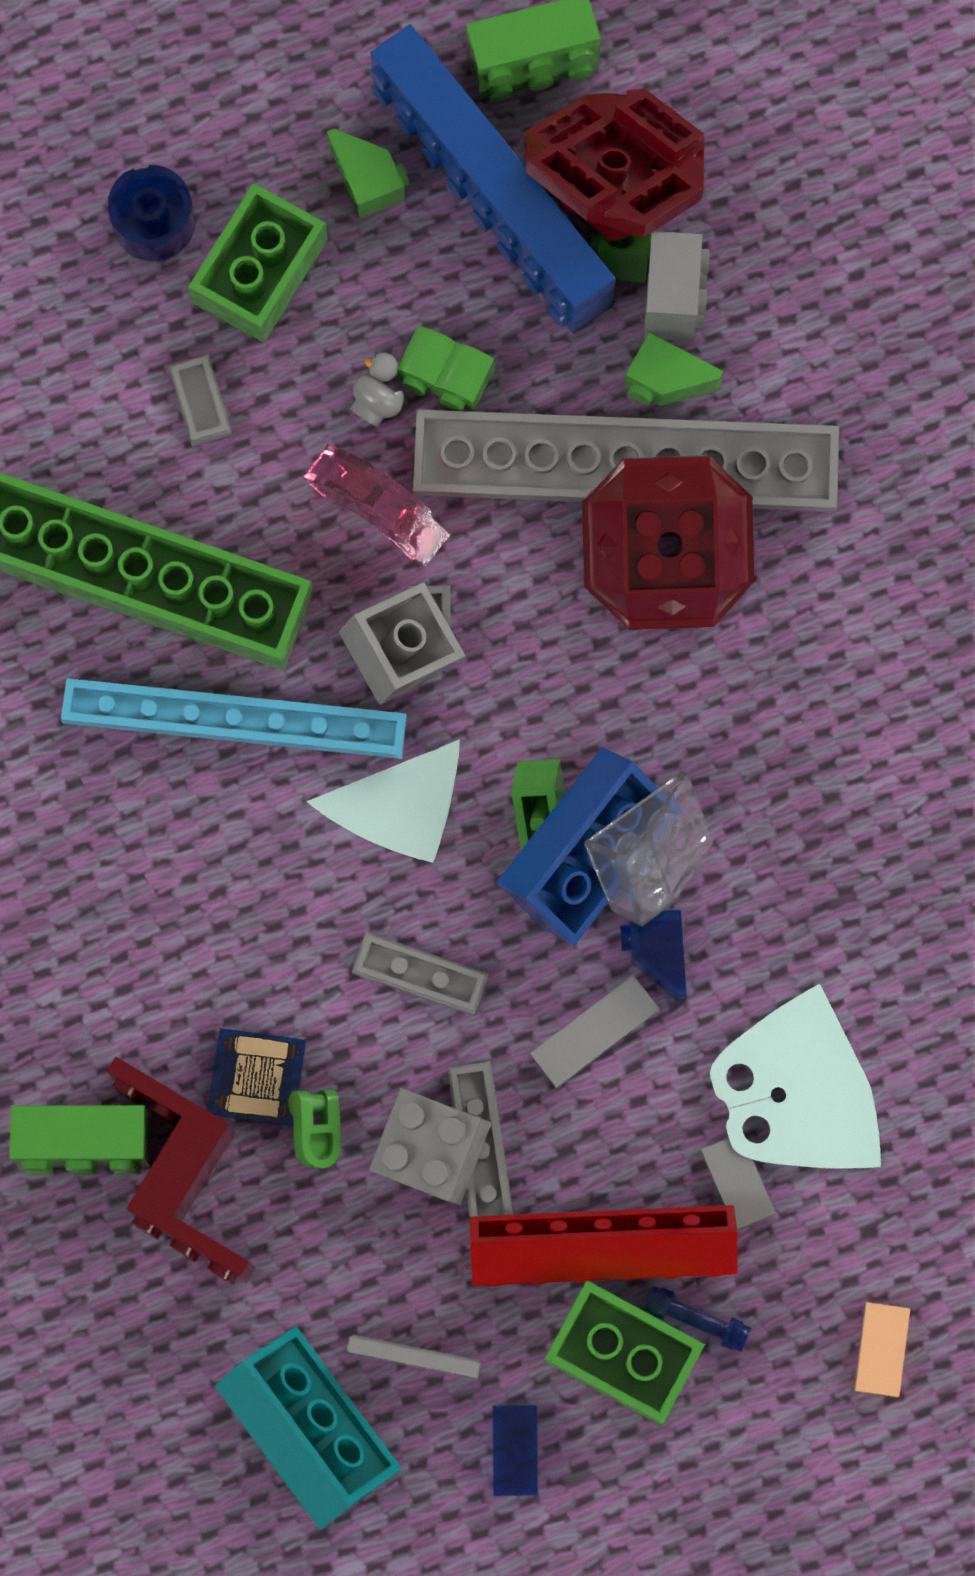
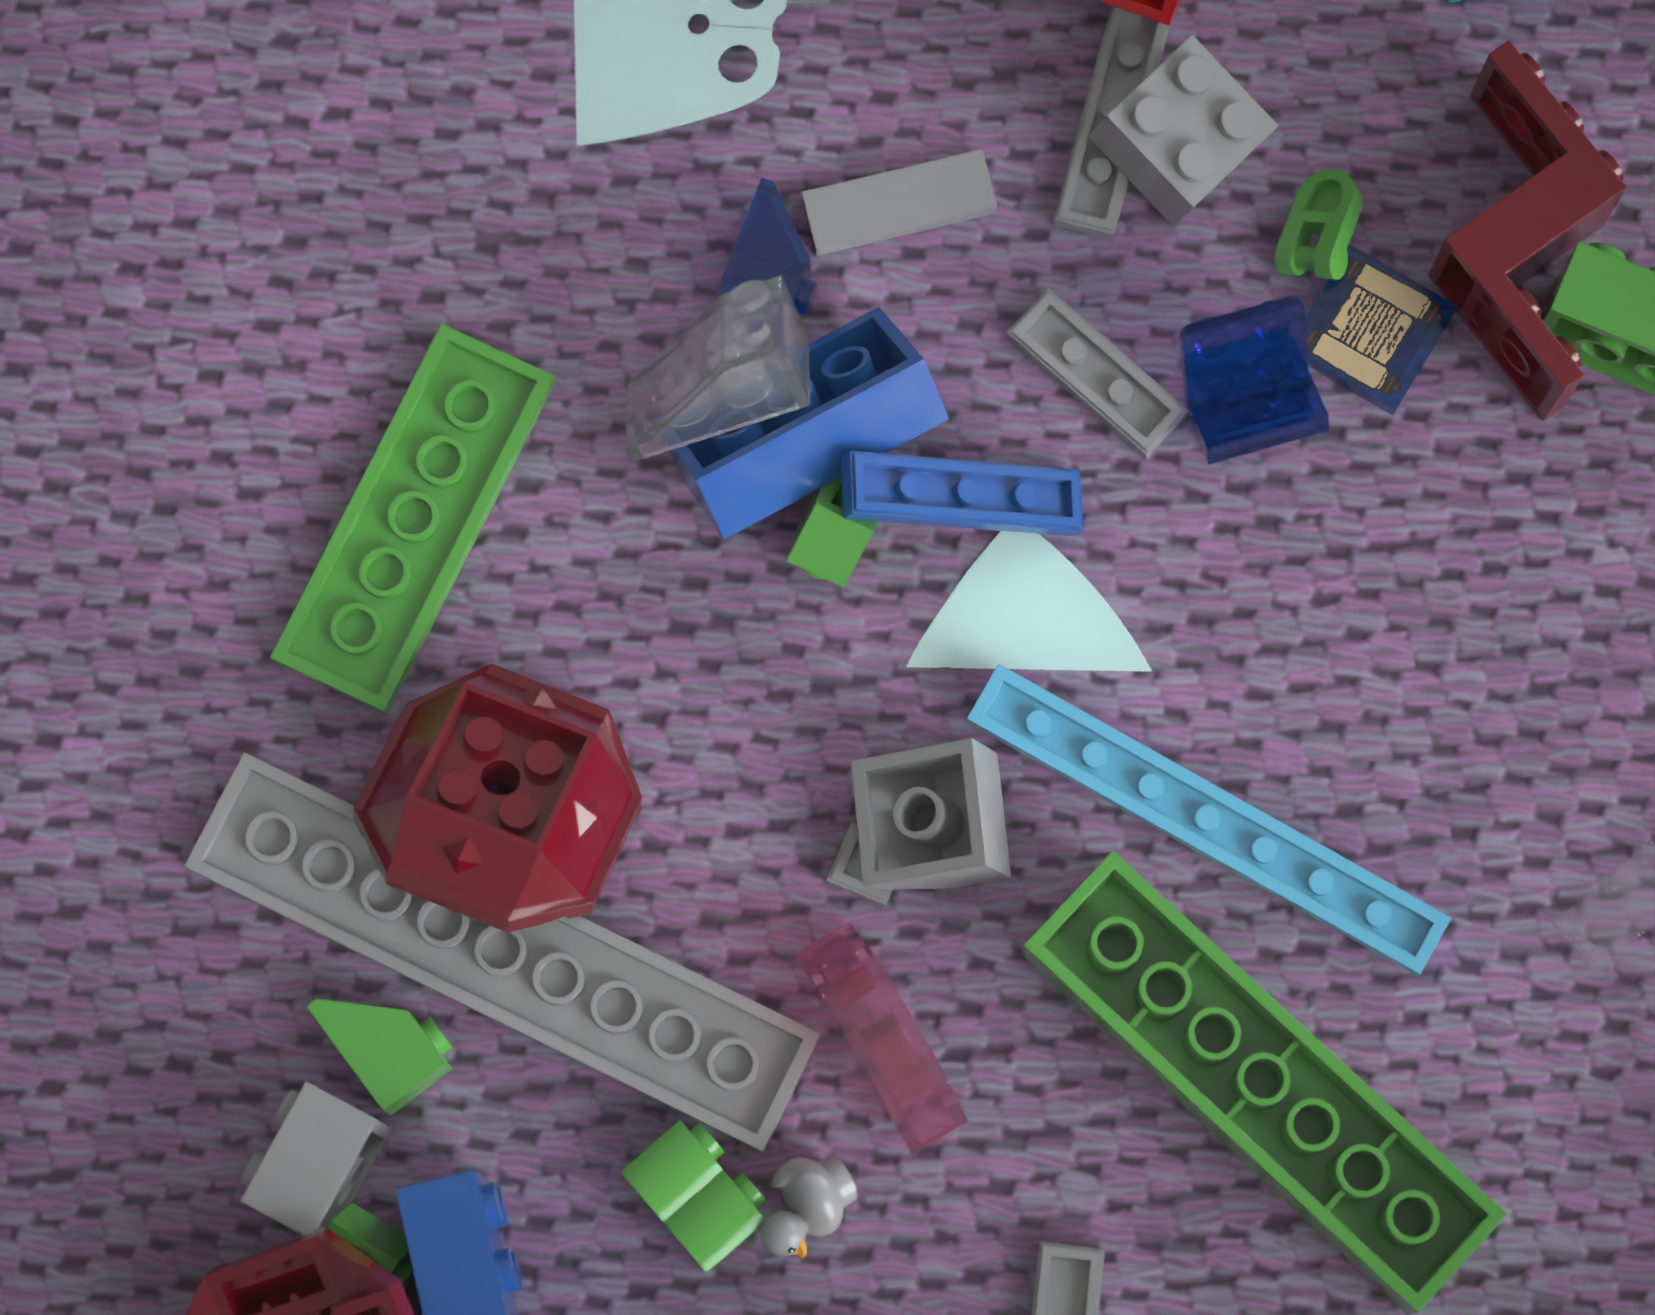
camera: 155 degrees left, 0 degrees up
none -> bright green plate [270,324,556,716]
none -> blue tile [841,451,1083,536]
none -> clear blue bracket [1179,296,1329,465]

